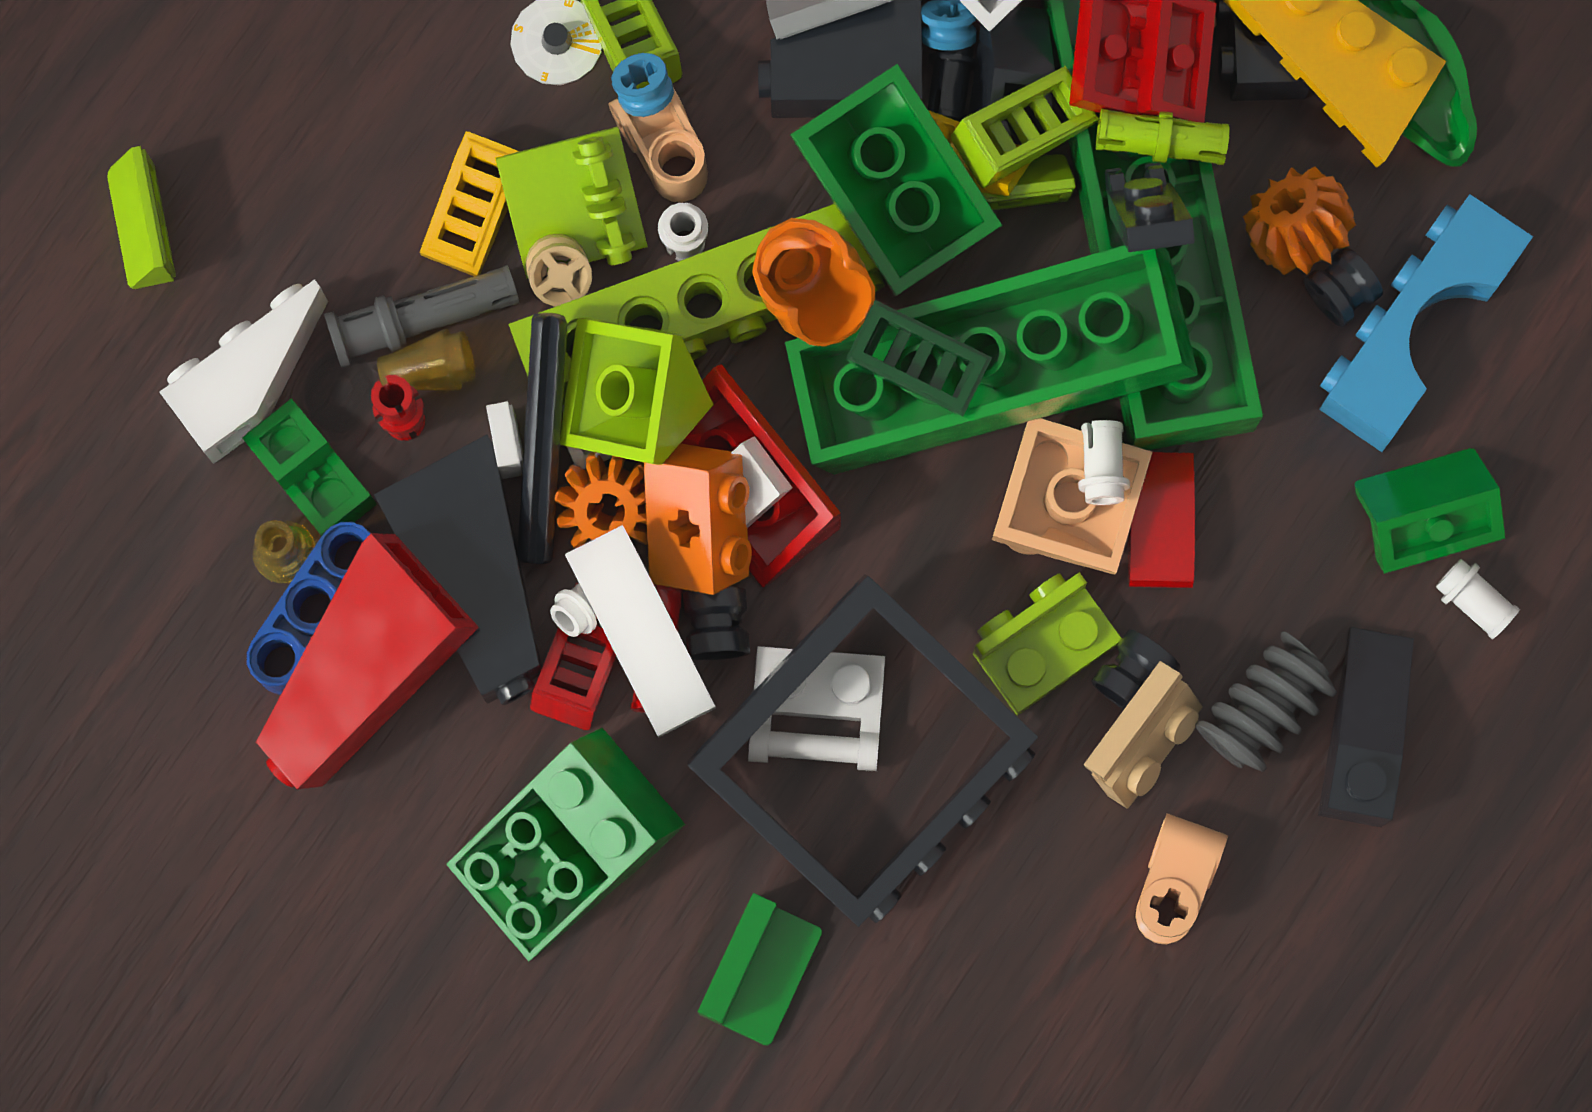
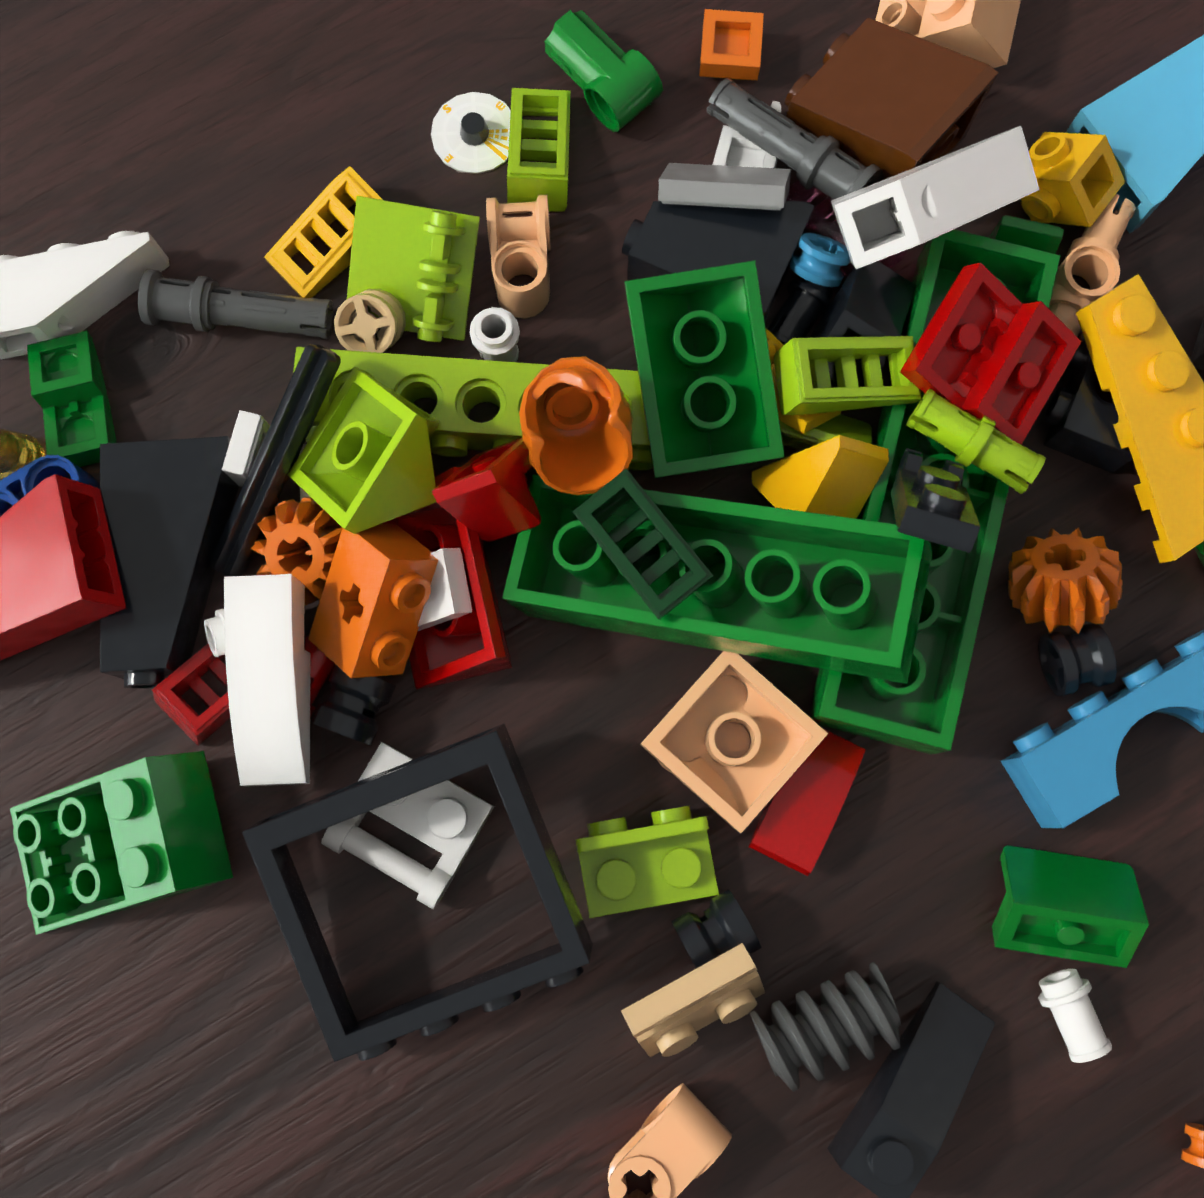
camera: 25 degrees right, 0 degrees up
lime slope [107,146,176,289] -> none
red pin [371,375,426,441] -> none
clear yellow cone [377,328,475,391] -> none
dark azure bush [611,53,674,117] -> none
green panel [698,893,822,1046] -> none
white pin [1078,420,1130,505] -> none
none -> red slope [432,438,541,541]
none -> yellow slope [752,435,889,519]

